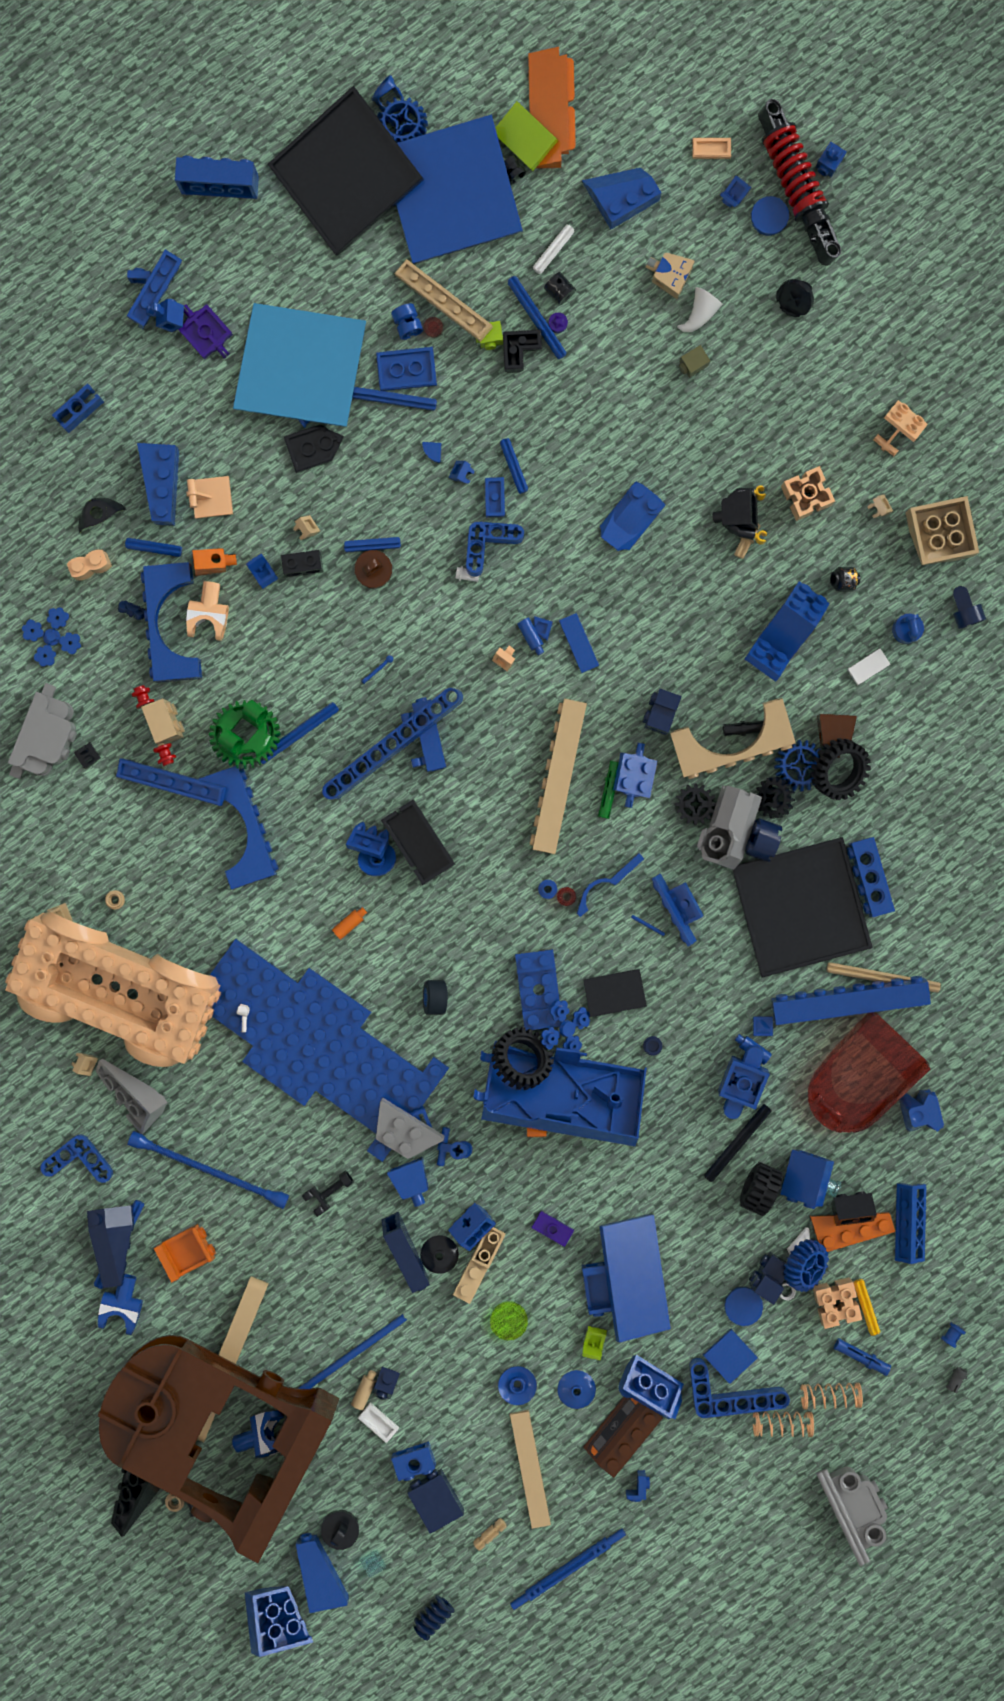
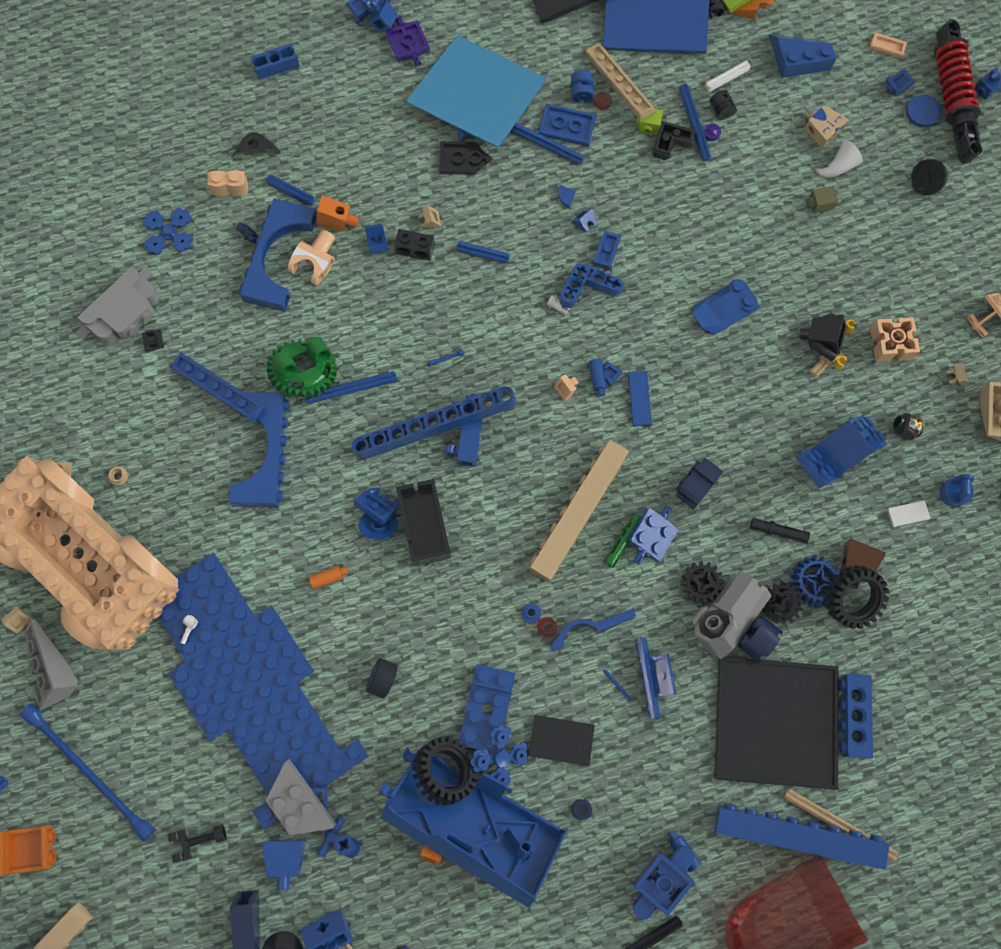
camera: 15 degrees right, 15 degrees down
tan brick [131,685,185,766] -> none
blue wedge [137,443,179,526] -> none
light nougat plate [186,476,233,519] -> none
reddish brown tile [355,550,392,588] -> none
blue axle [500,438,528,494] -> none
tan arch [670,698,796,779] -> none
blue tile [753,1016,773,1036] -> none

